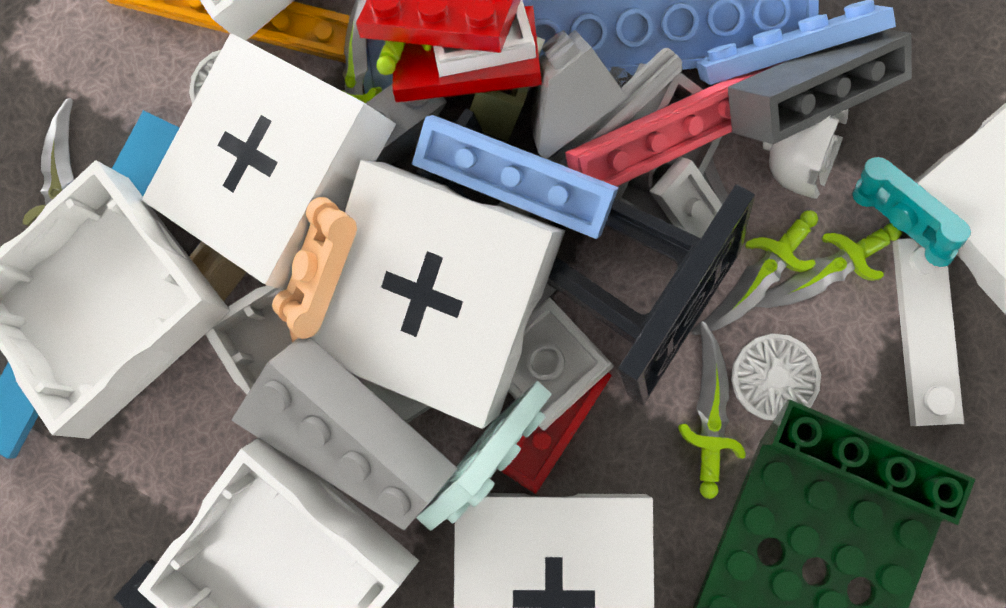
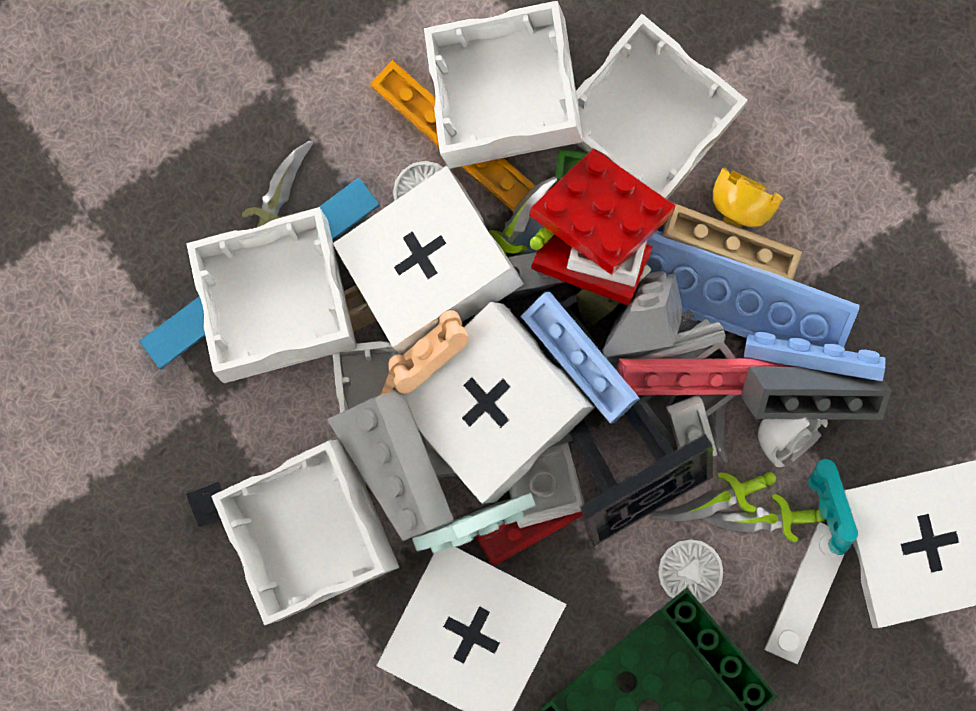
camera: 20 degrees right, 0 degrees up
piece [678,321,746,499] -> none

